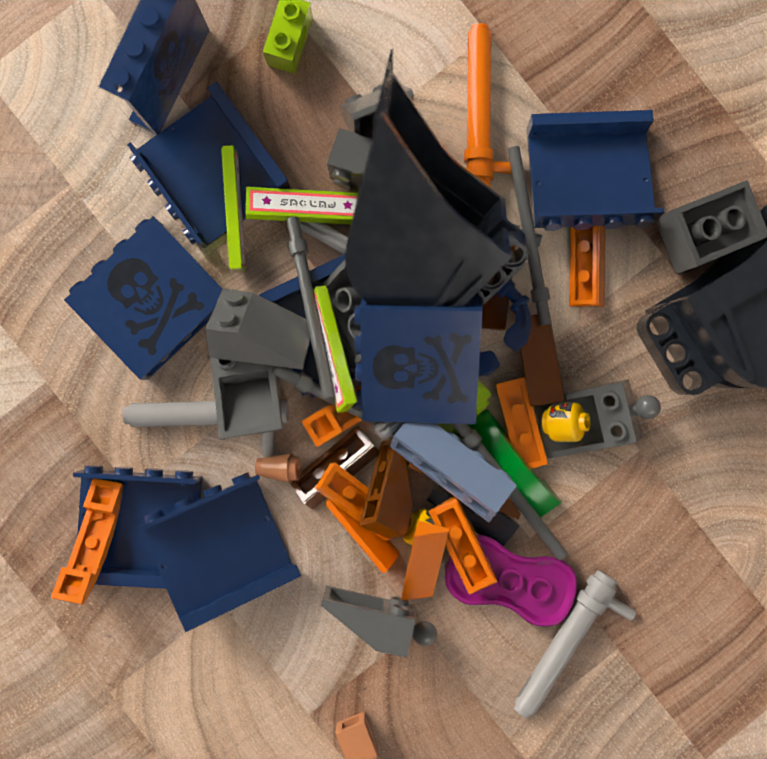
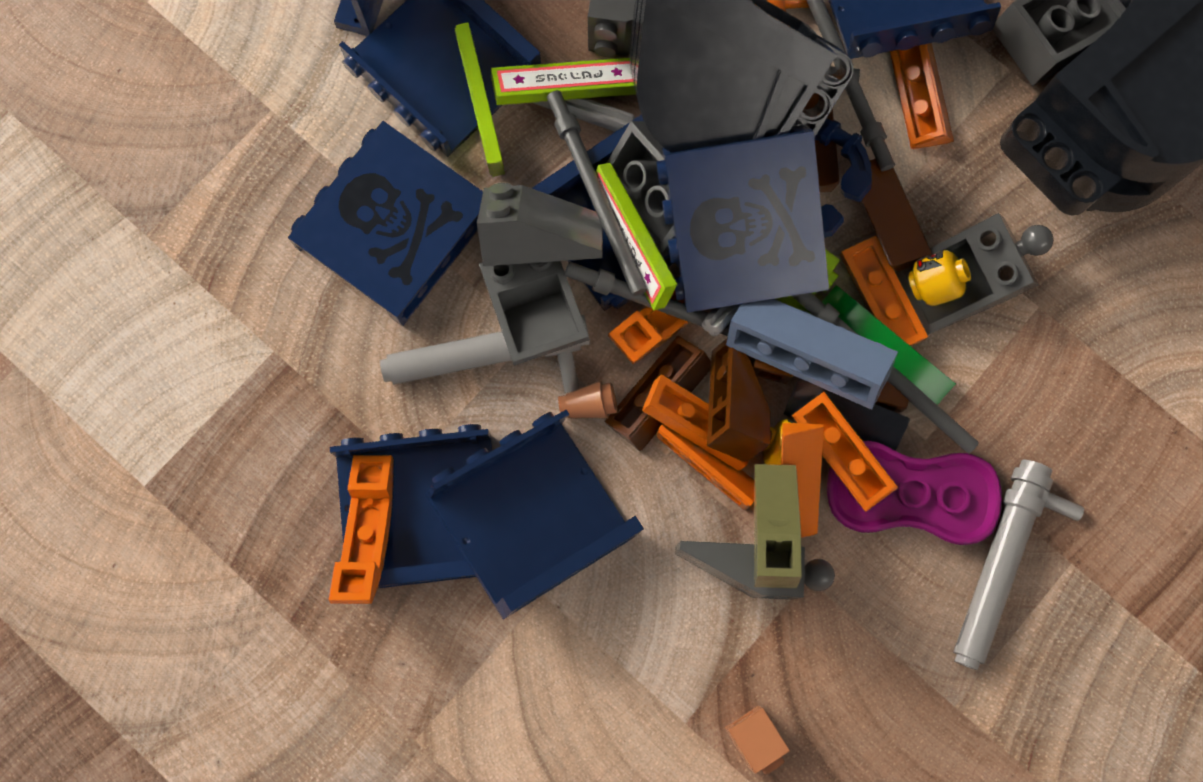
camera: 15 degrees left, 10 degrees down
none -> olive slope [754,464,802,589]

